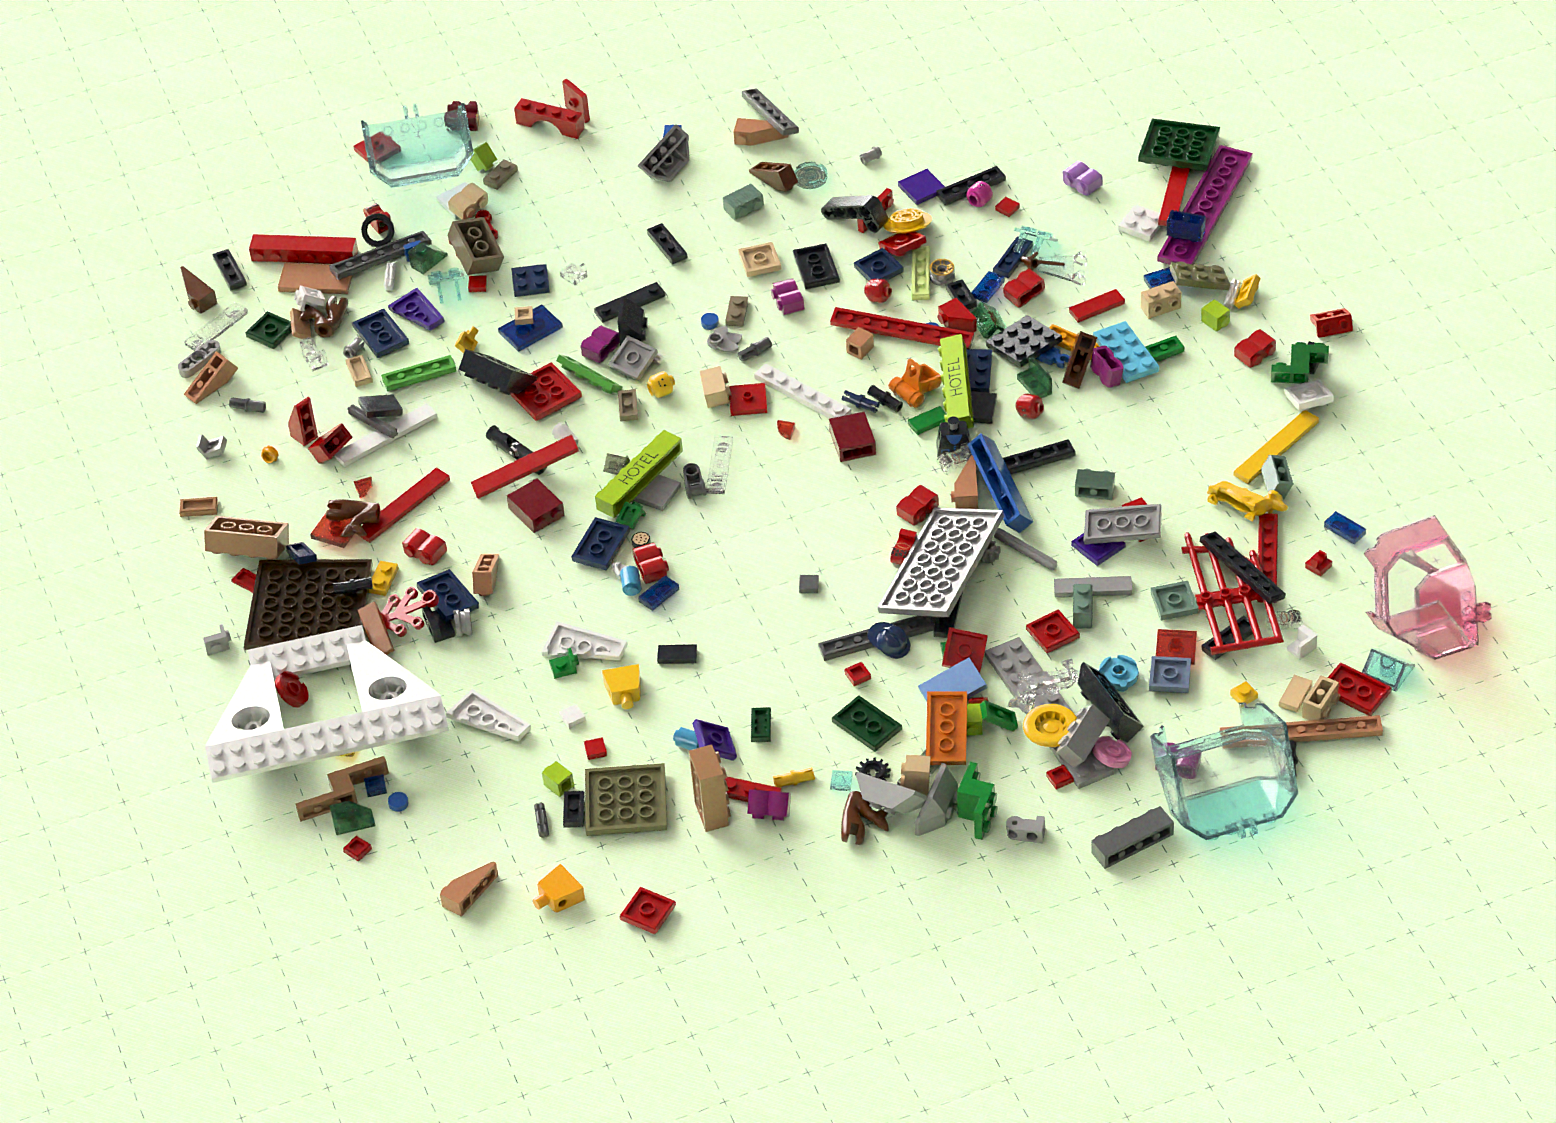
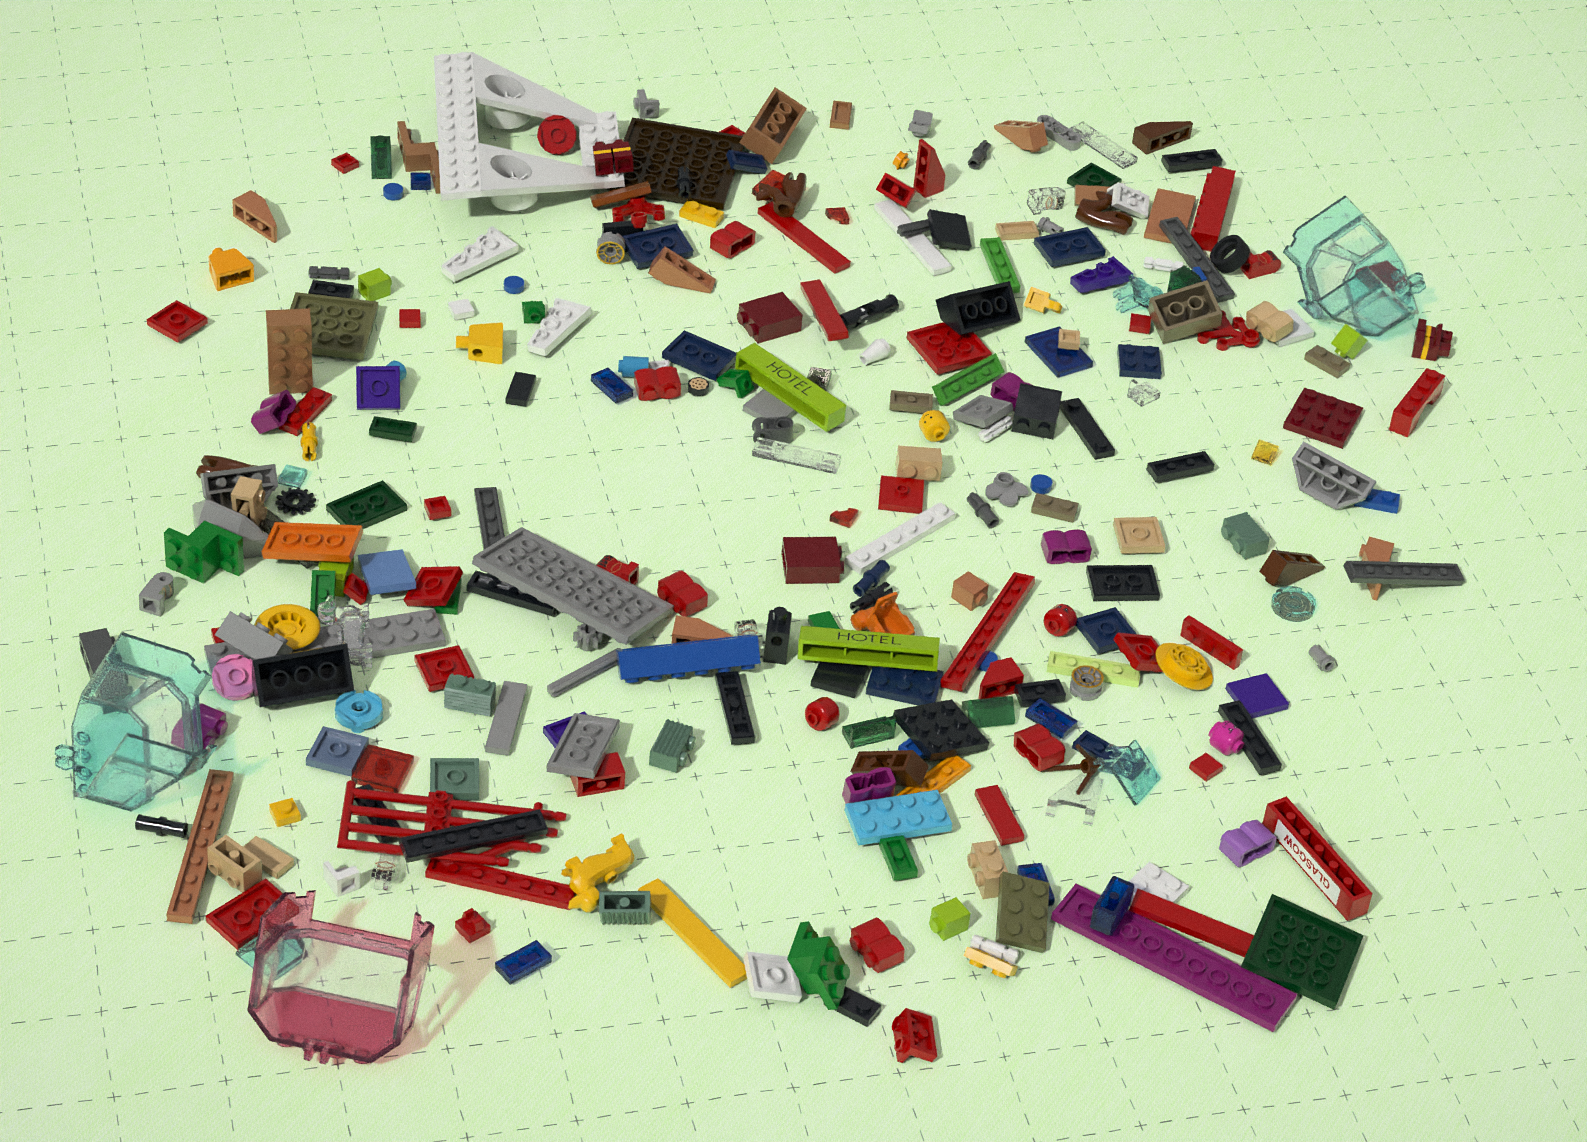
camera: 90 degrees right, 5 degrees down
plate [562,78,590,124] -> none
dark grey tile [799,575,819,593] -> none
black beam [821,195,889,233] -> none
dark blue piece [868,622,911,659] -> none
none -> blue tile [503,276,524,294]
none -> dark red hips [593,139,633,176]
none -> clear yellow slope [1251,439,1279,466]
none -> red brick [1262,796,1373,921]
none -> dark red plate [1283,387,1364,449]

